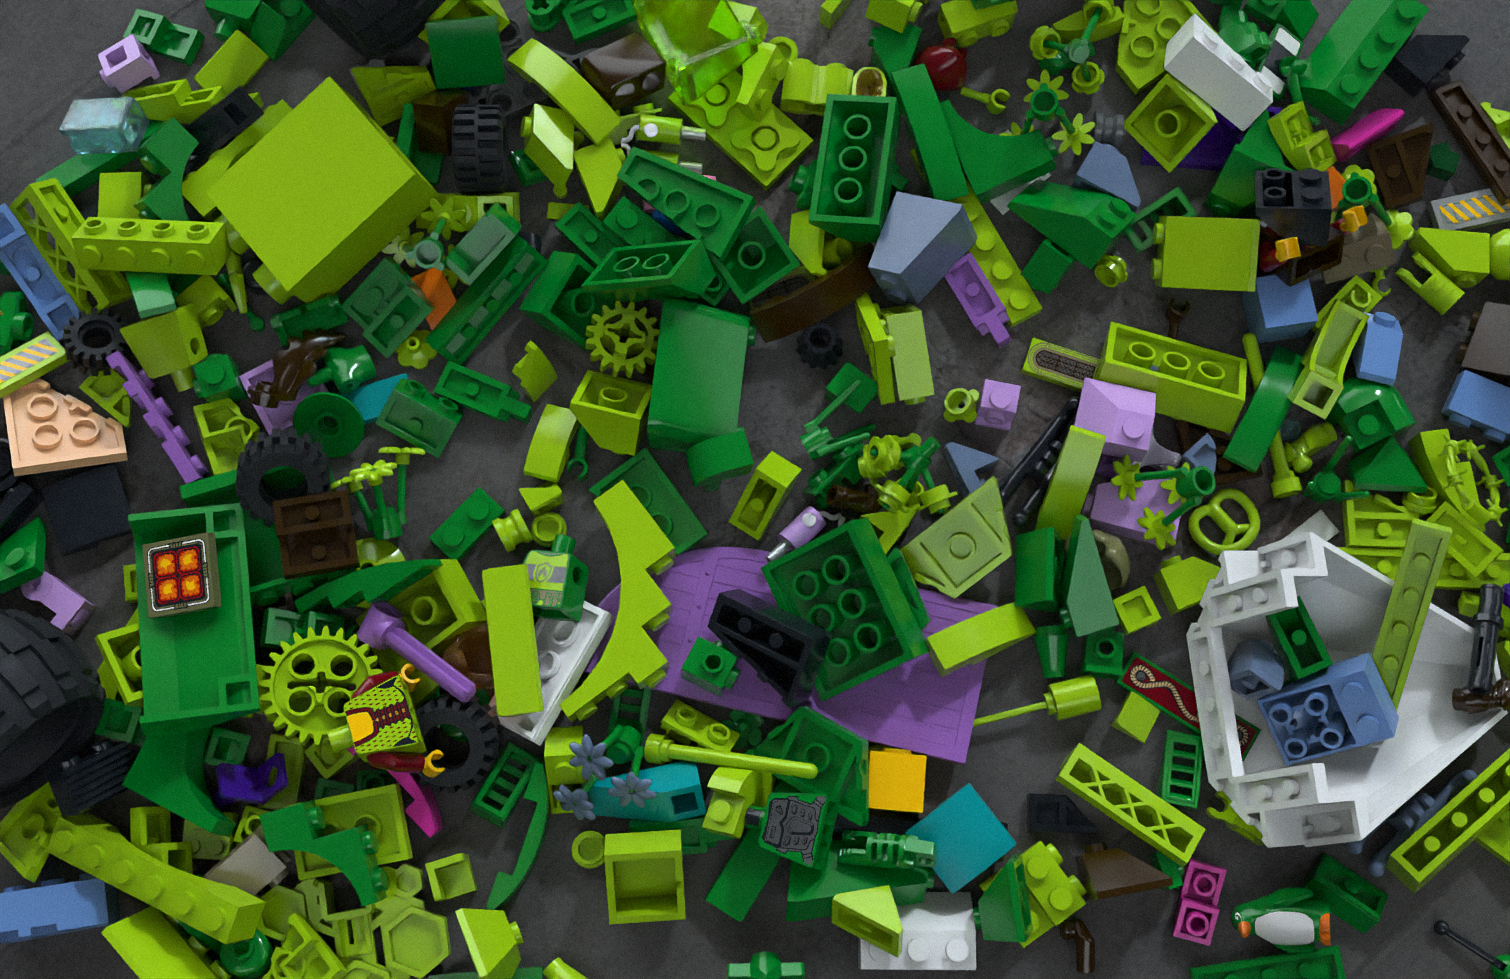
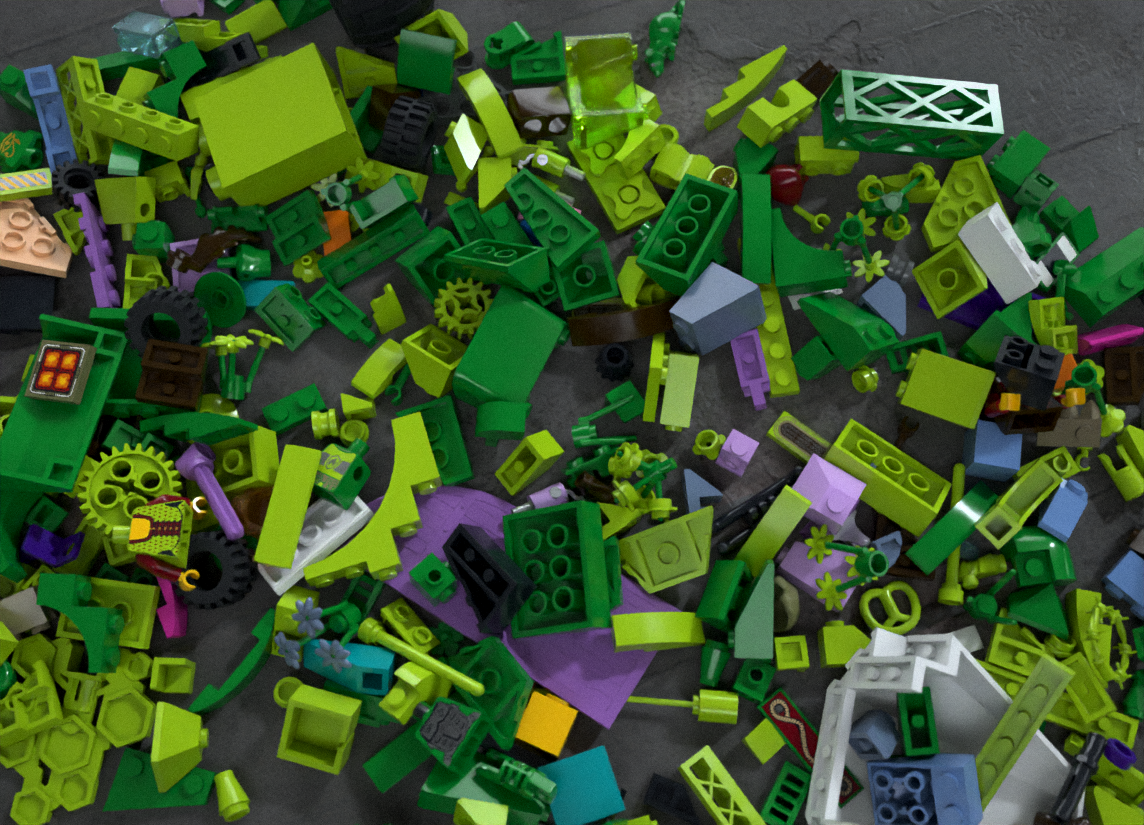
camera: 20 degrees right, 5 degrees down
green slope [471,742,541,829] -> none

